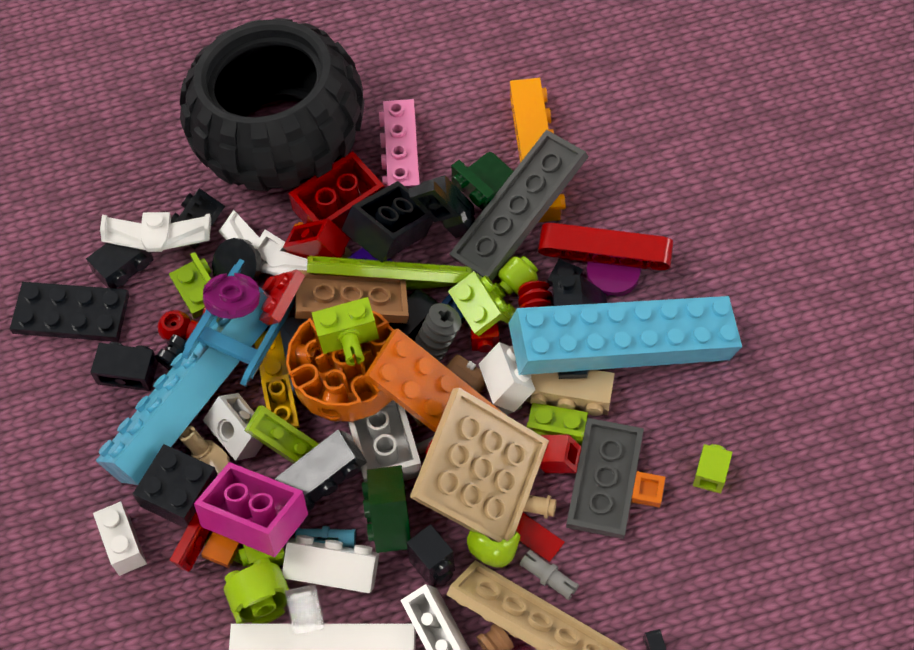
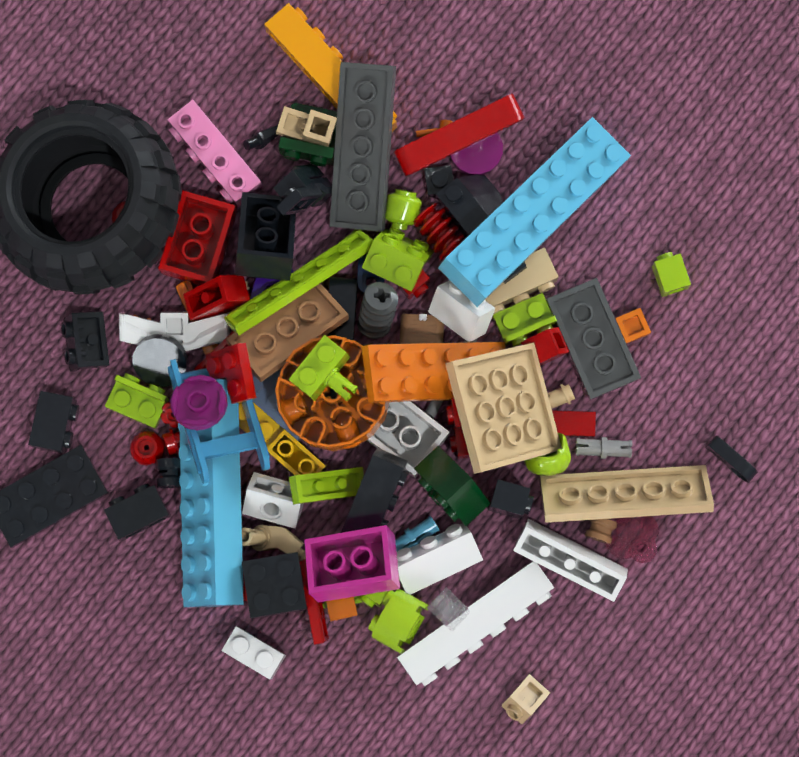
camera: 35 degrees left, 20 degrees up
white plate [100,212,211,252] -> none
none -> black bar [243,125,278,150]
none -> tan brick [276,106,337,147]

